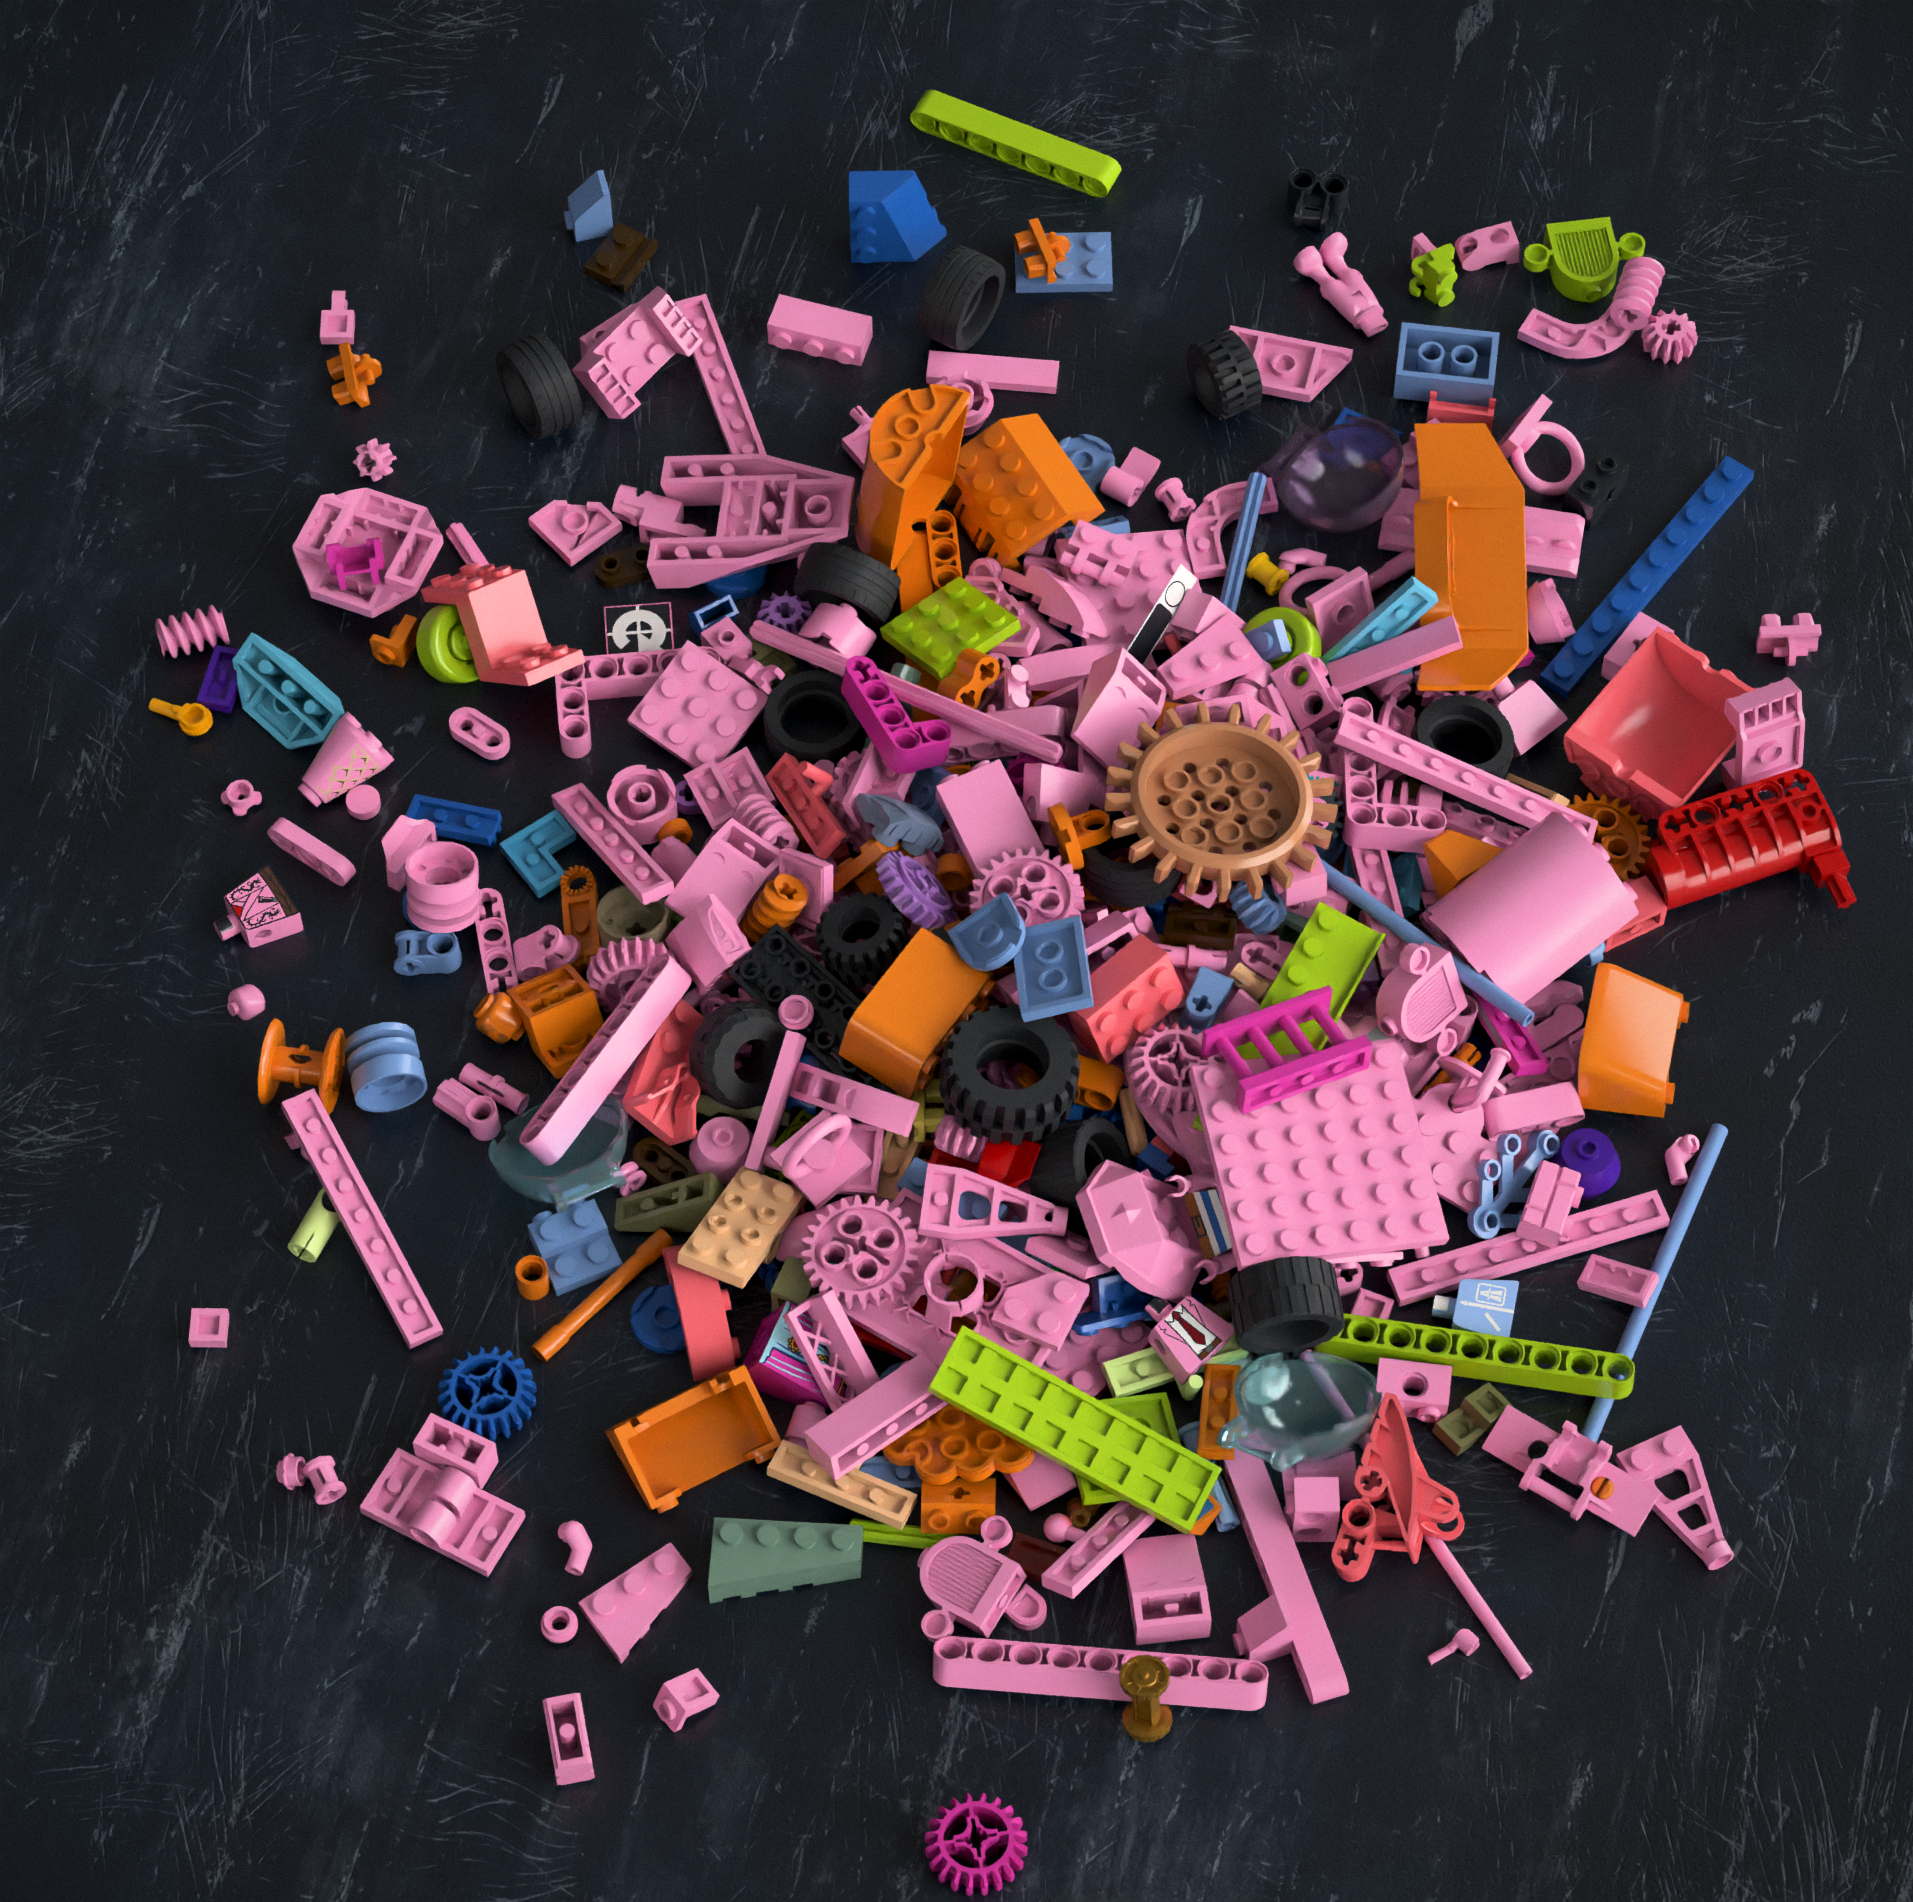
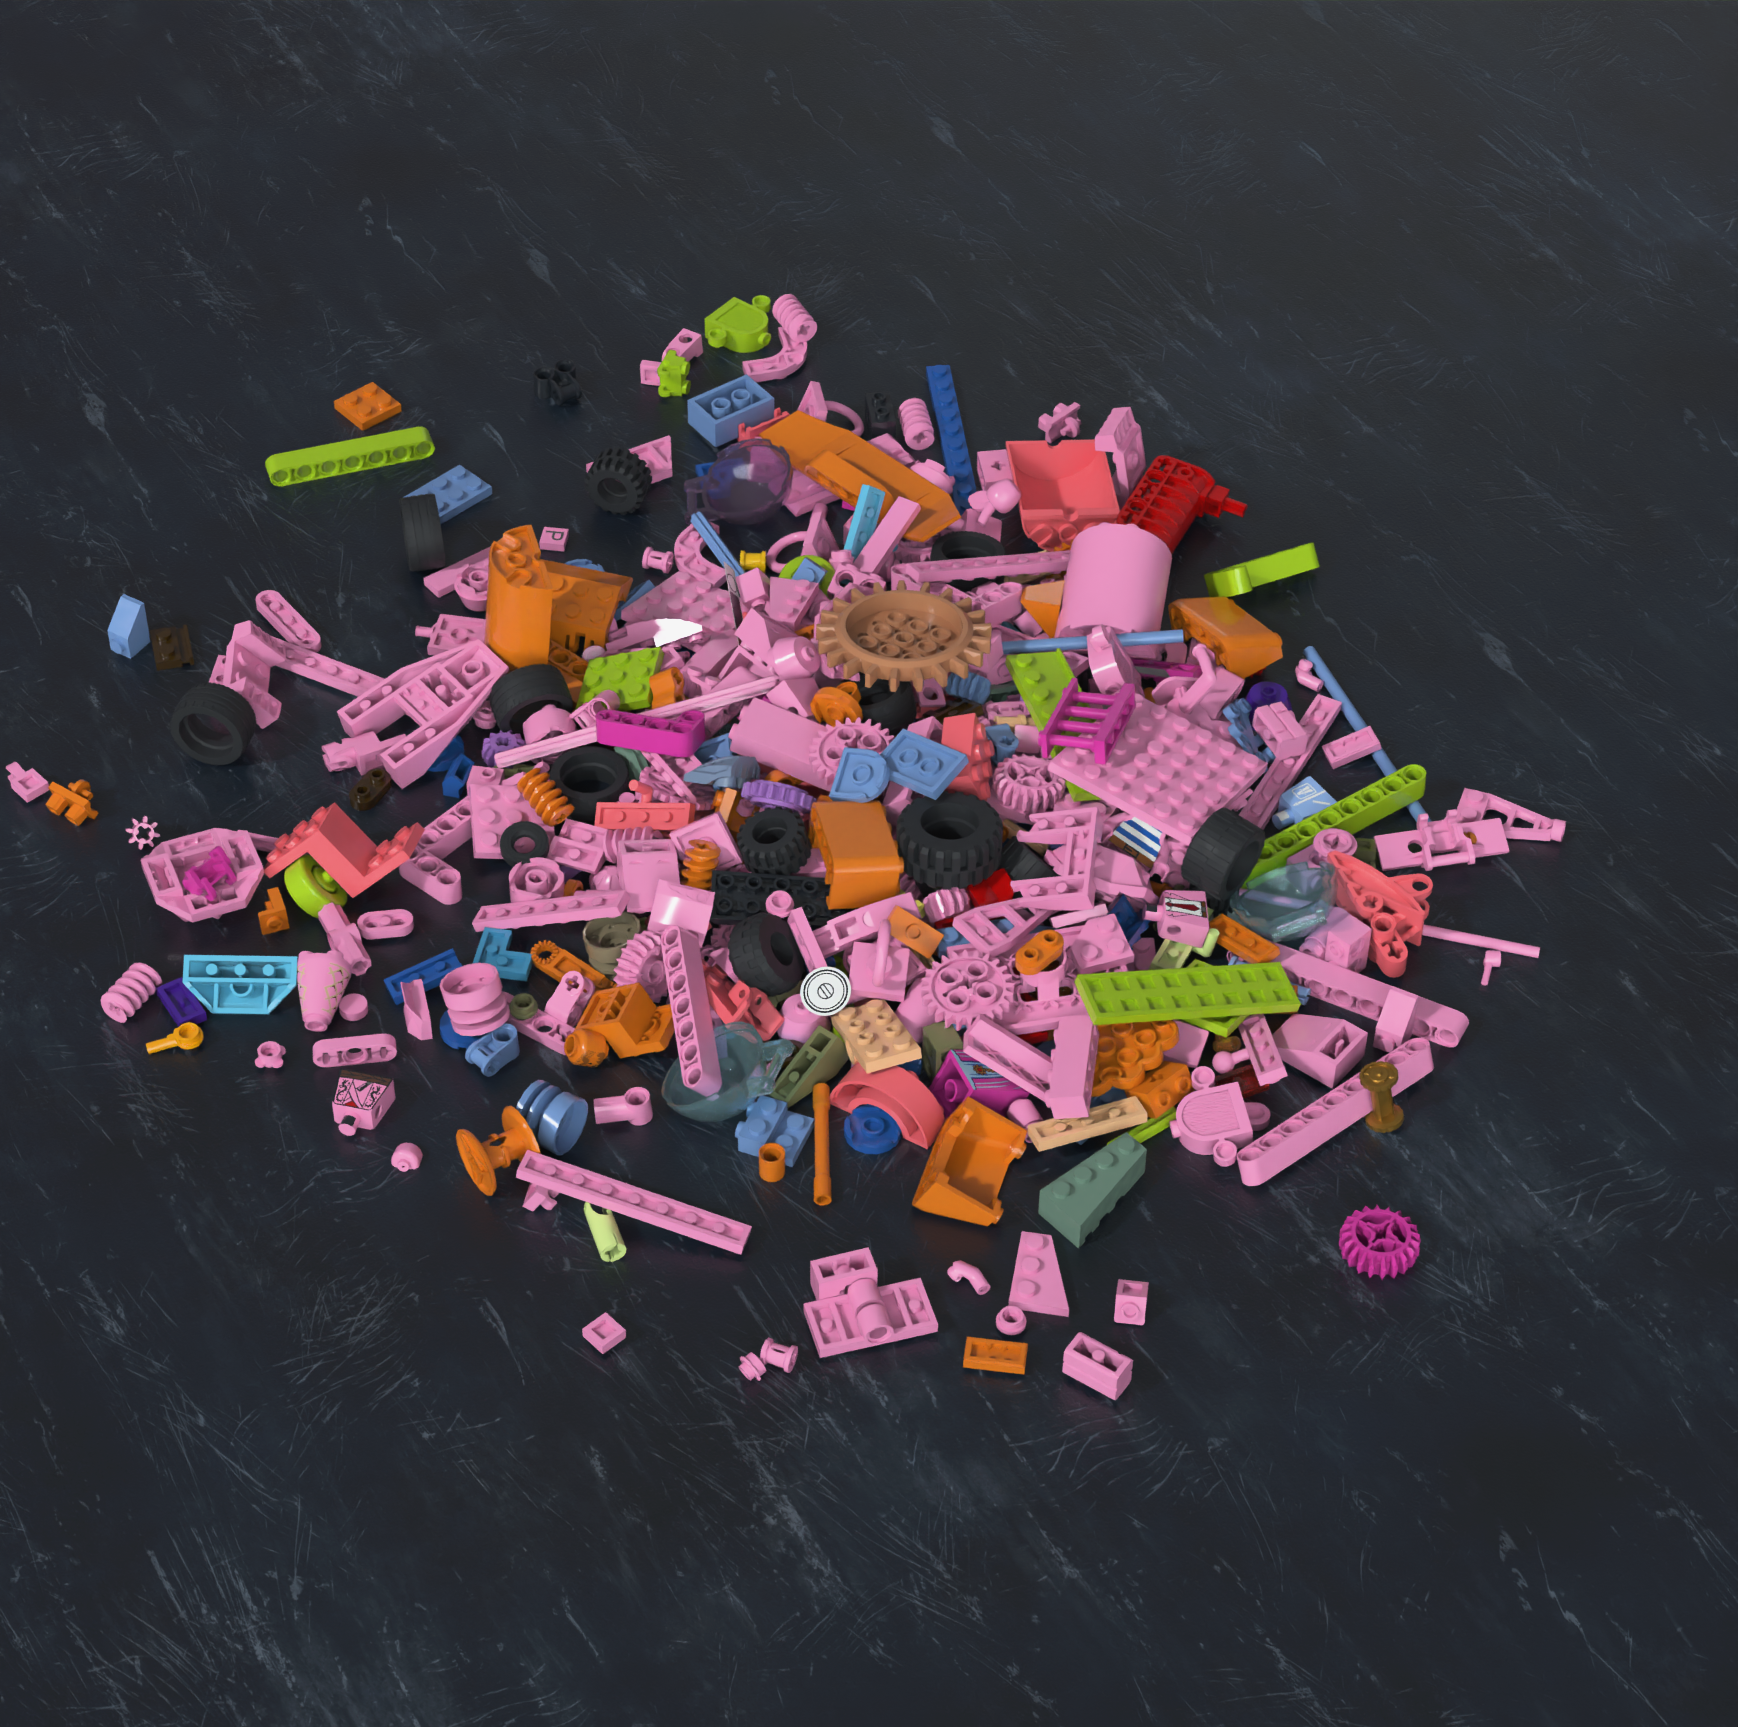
camera: 45 degrees left, 15 degrees down
blue gear [438,1346,537,1442] -> none
bright pink pin [459,1063,530,1115] -> none
bright pink plate [528,500,622,567] -> none
tile [604,602,674,654] -> none
bright pink brick [767,294,873,366] -> none
blue wedge [849,170,947,263] -> none
orange hips [1014,218,1071,284] -> none
bright pink plate [1059,519,1141,589] -> none
bright pink panel [1100,447,1161,507] -> none
bright pink arm [1278,548,1327,574] -> none
bright pink piece [1293,232,1388,337] -> none
bright pink gear [1641,309,1698,364] -> none
none -> bright pink plate [256,590,321,653]
none -> bright pink piece [318,902,372,976]
none -> orange plate [334,382,402,431]
none -> black tyre [500,821,549,867]
none -> olive plate [509,993,538,1020]
none -> orange piece [517,768,574,827]
none -> bright pink tile [539,527,569,551]
none -> bright pink piece [569,690,620,729]
none -> bright pink cone [767,636,820,683]
none -> white sticker [800,967,851,1016]
none -> bright pink plate [829,550,854,571]
none -> orange plate [887,905,944,959]
none -> bright pink piece [898,398,935,450]
none -> orange plate [963,1337,1028,1374]
none -> bright pink piece [968,478,1021,527]
none -> bright pink wedge [1010,807,1103,910]
none -> orange plate [1015,930,1064,975]
none -> lime beam [1204,542,1320,597]
none -> bright pink gear [1313,828,1357,859]

